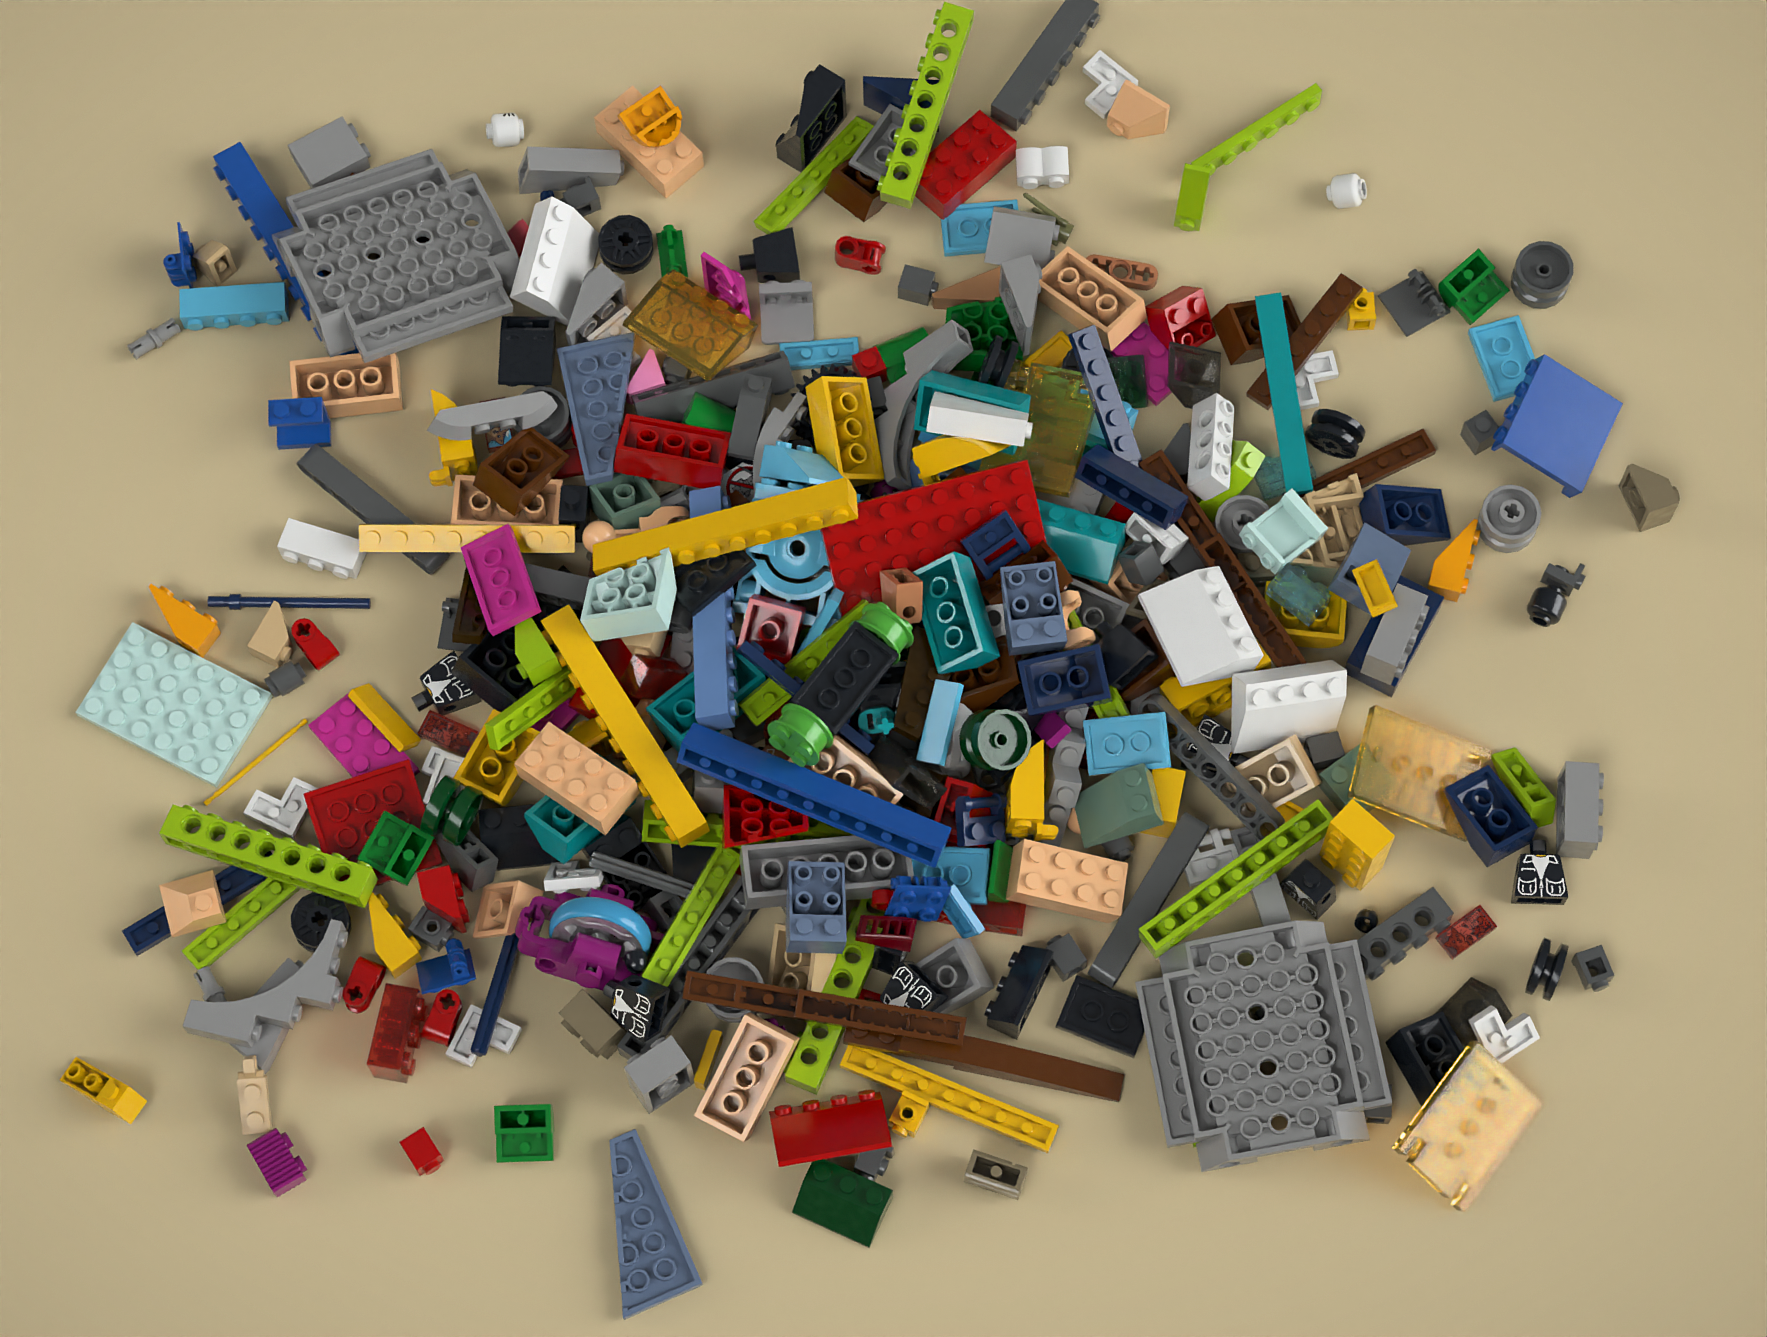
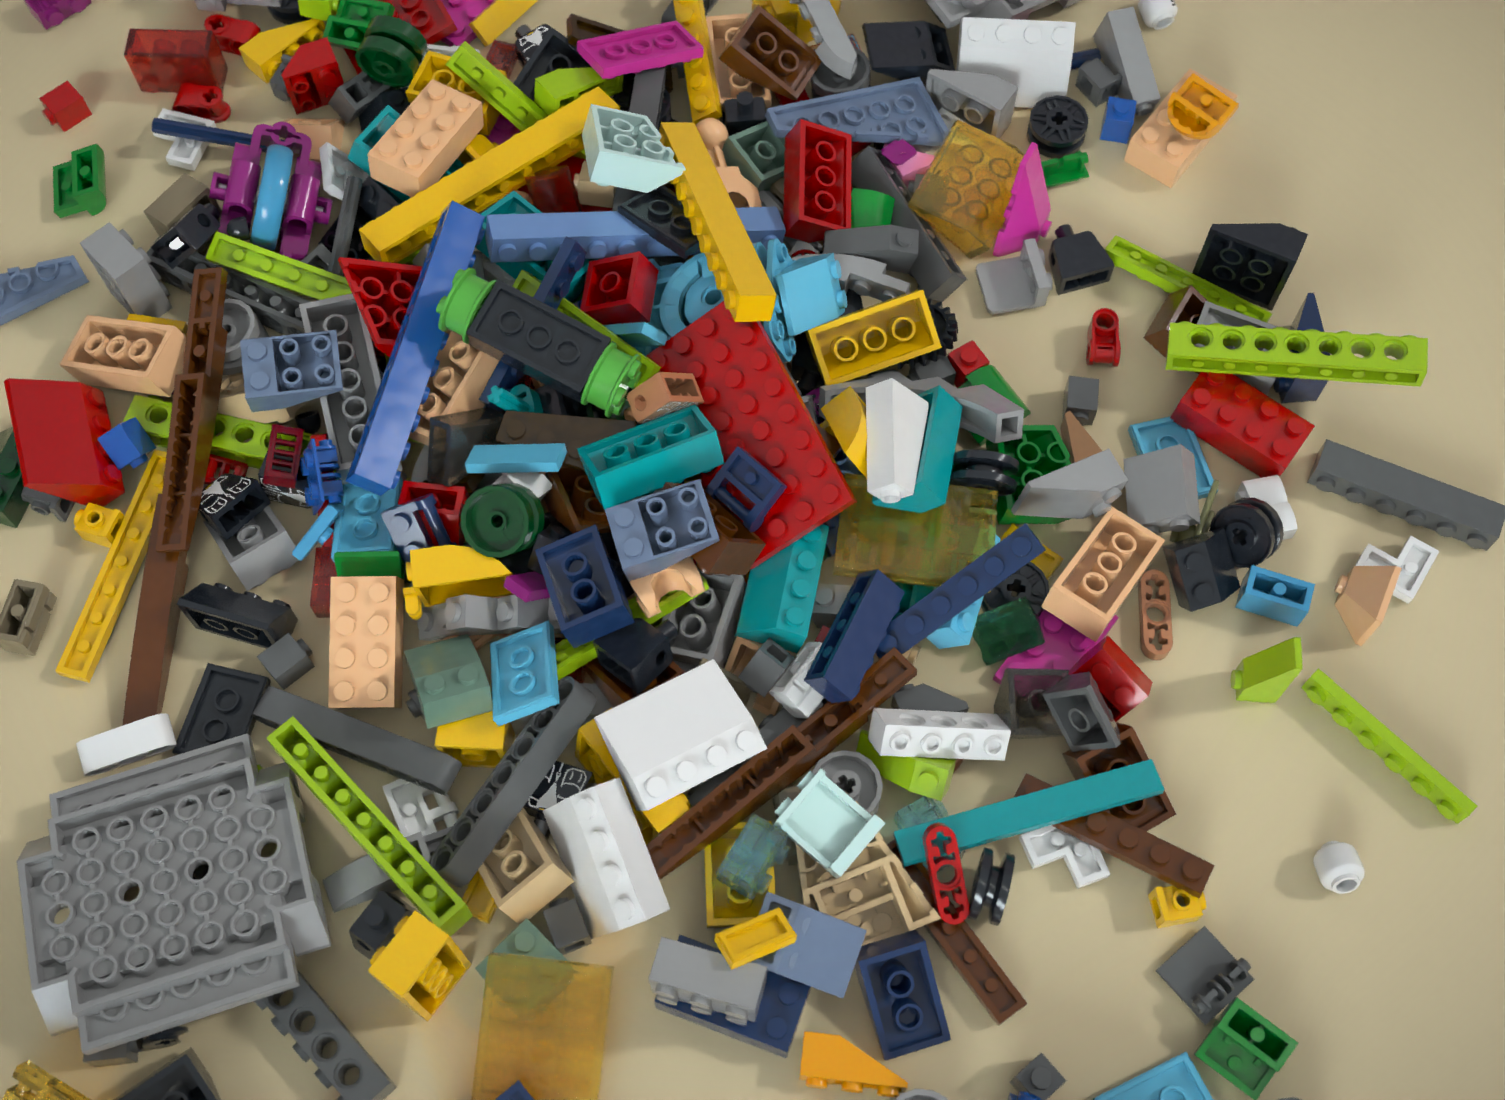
camera: 80 degrees right, 5 degrees down
blue hinge [416,938,476,995] -> none
medium azure tile [779,337,859,370] -> none
black hinge [1354,909,1378,933] -> none
none -> white beam [76,713,177,776]
none -> blue brick [97,417,156,470]
none -> magenta piece [881,139,917,166]
none -> red beam [923,823,969,925]
none -> dark grey slope [1042,671,1121,752]
none -> blue brick [1100,96,1137,144]
none -> black slope [1162,527,1240,612]
none -> black wheel [1209,497,1284,568]
none -> dark azure brick [1235,565,1315,627]

